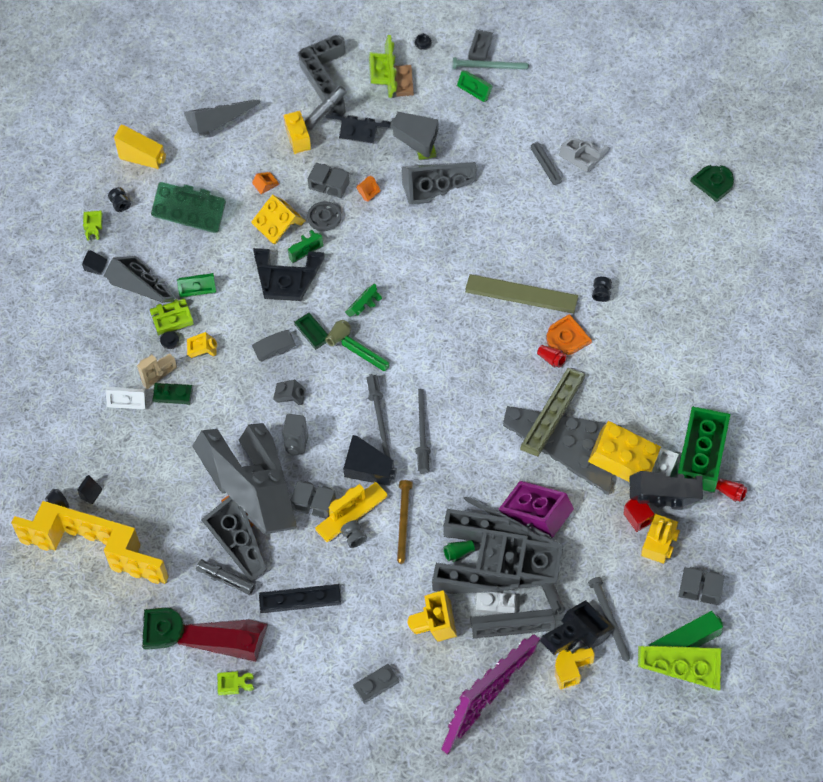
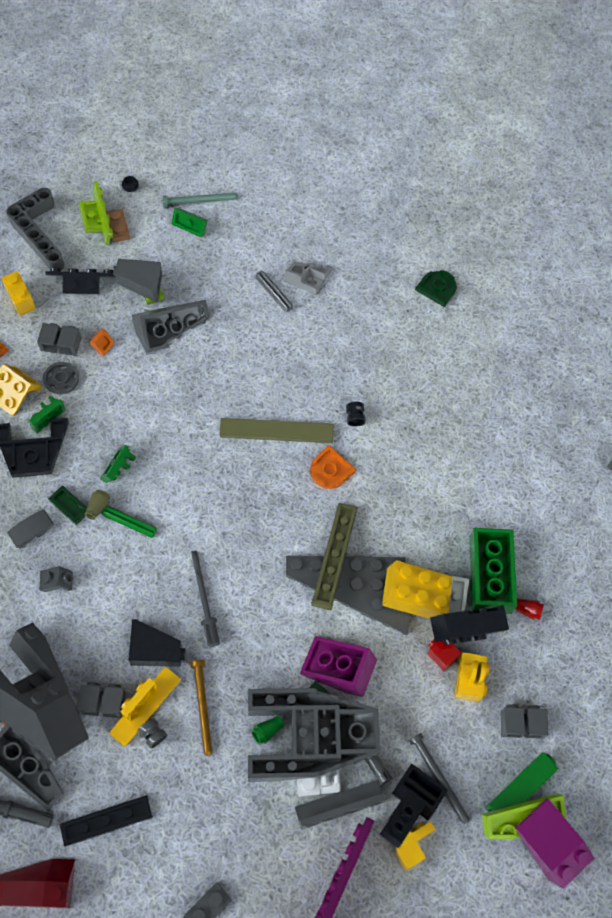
camera: 20 degrees left, 5 degrees up
dark grey brick [282,414,308,455] -> none
dark grey pin [304,85,347,130] -> none
dark grey piece [366,374,390,457] -> none
yellow brick [407,590,457,642] -> none
dark grey piece [463,497,551,539] -> none
dark grey plate [468,29,493,61] -> none
red cone [537,345,566,368] -> none
none -> magenta slope [515,798,595,889]

